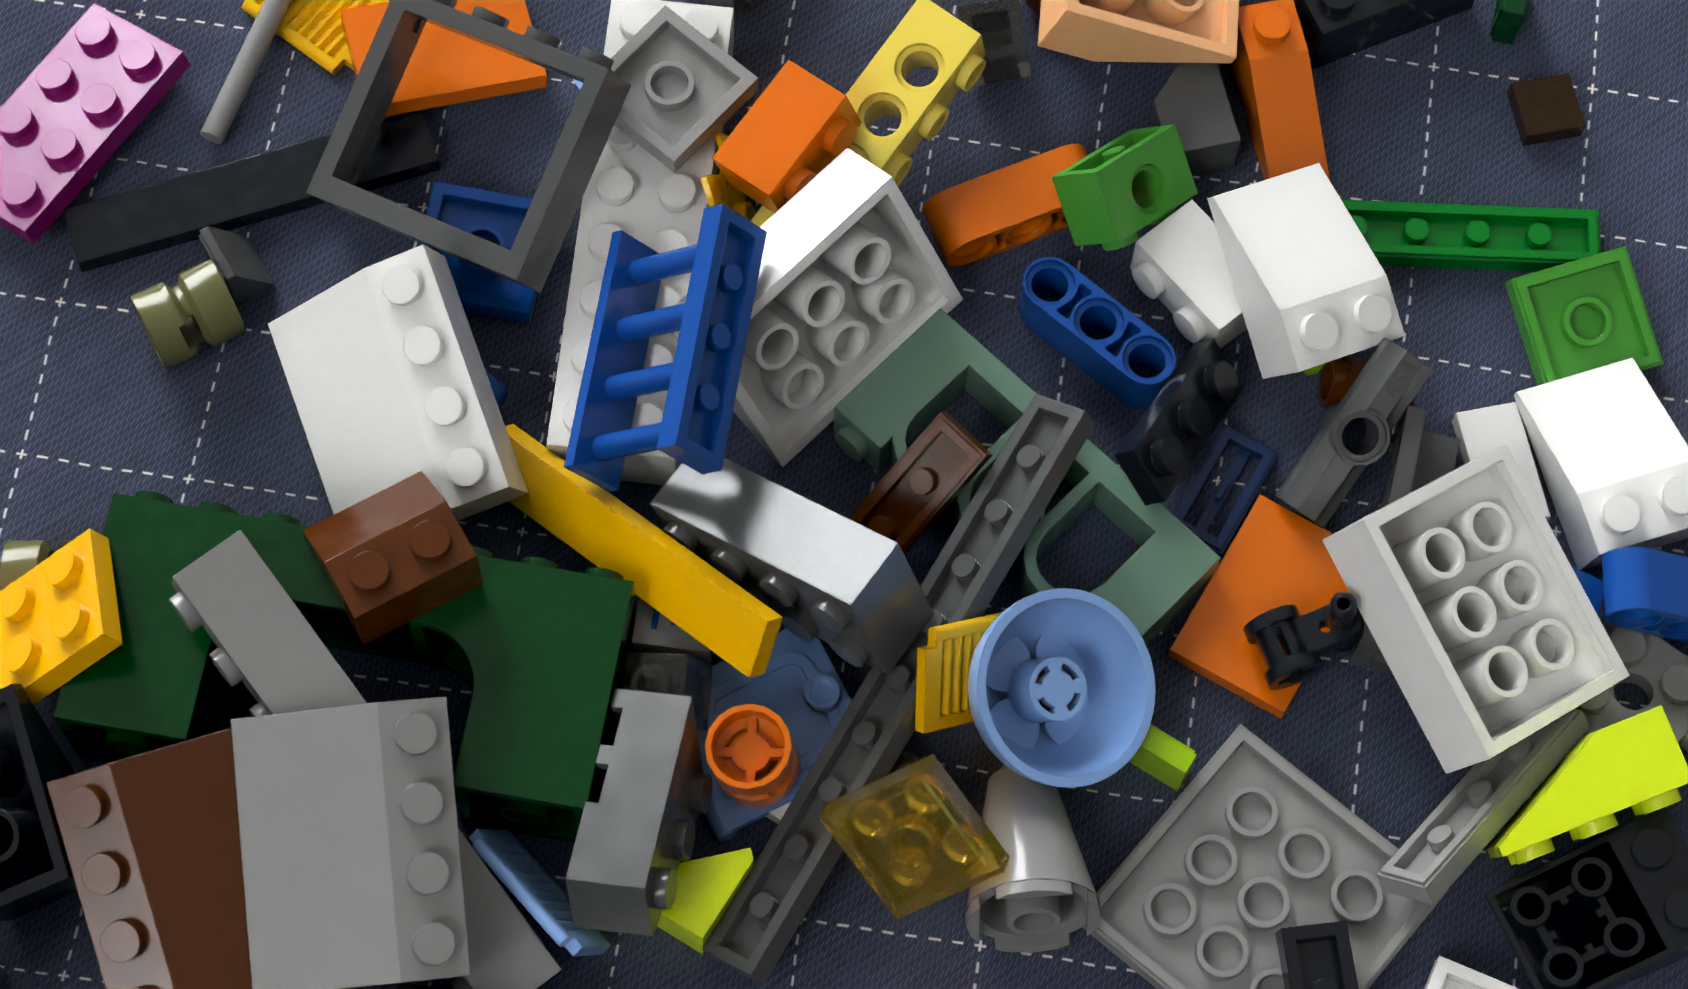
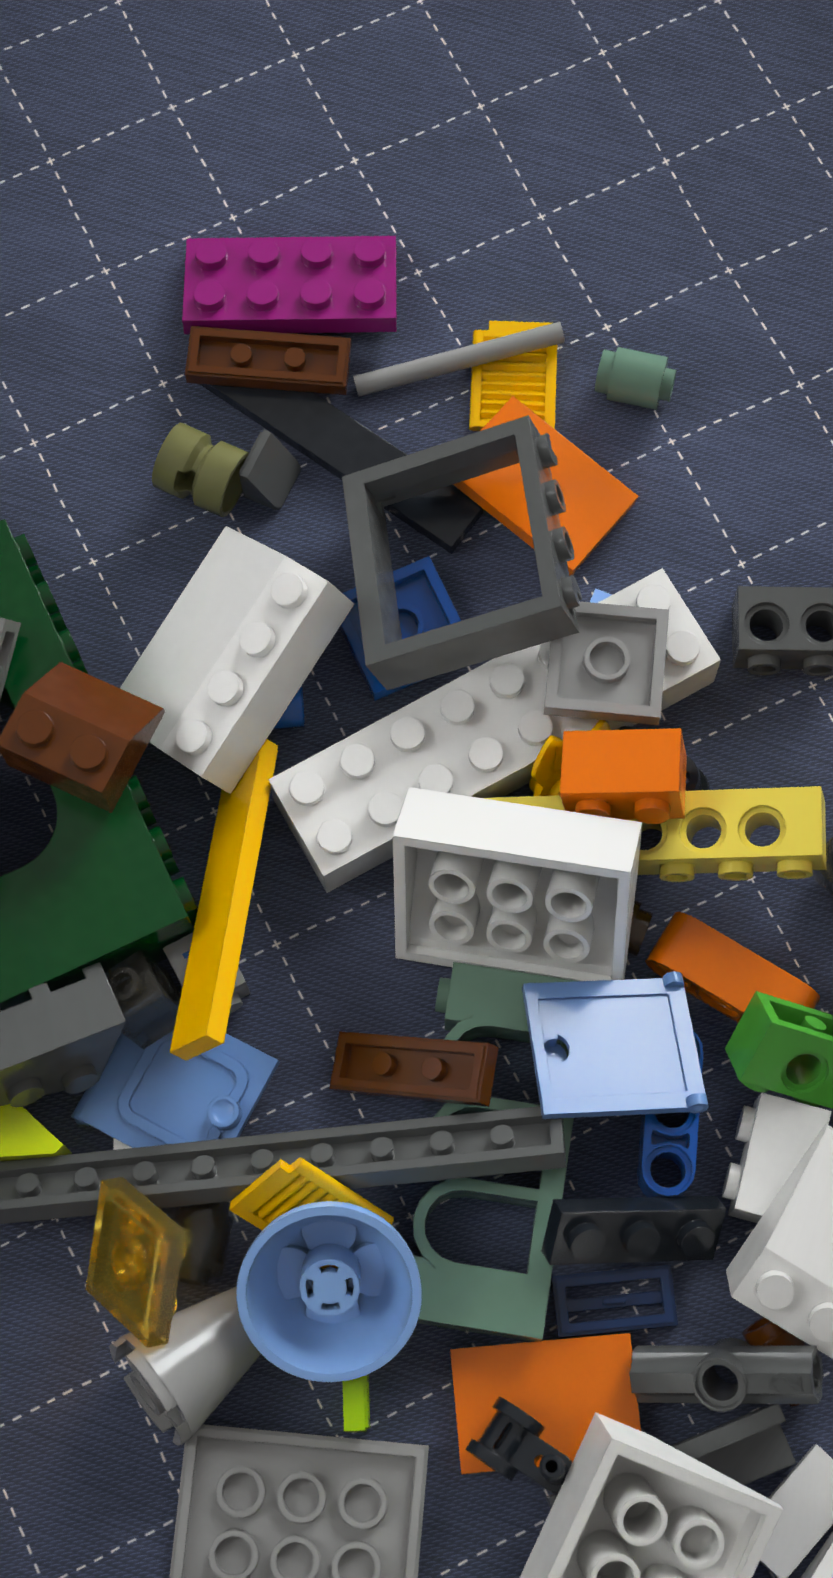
camera: 60 degrees right, 5 degrees up
blue fence [564,204,767,492] -> none
dark grey brick [650,458,934,674] -> none
orange wheel [704,703,801,809] -> none
none -> reddish brown tile [185,326,351,395]
none -> container [522,971,709,1119]

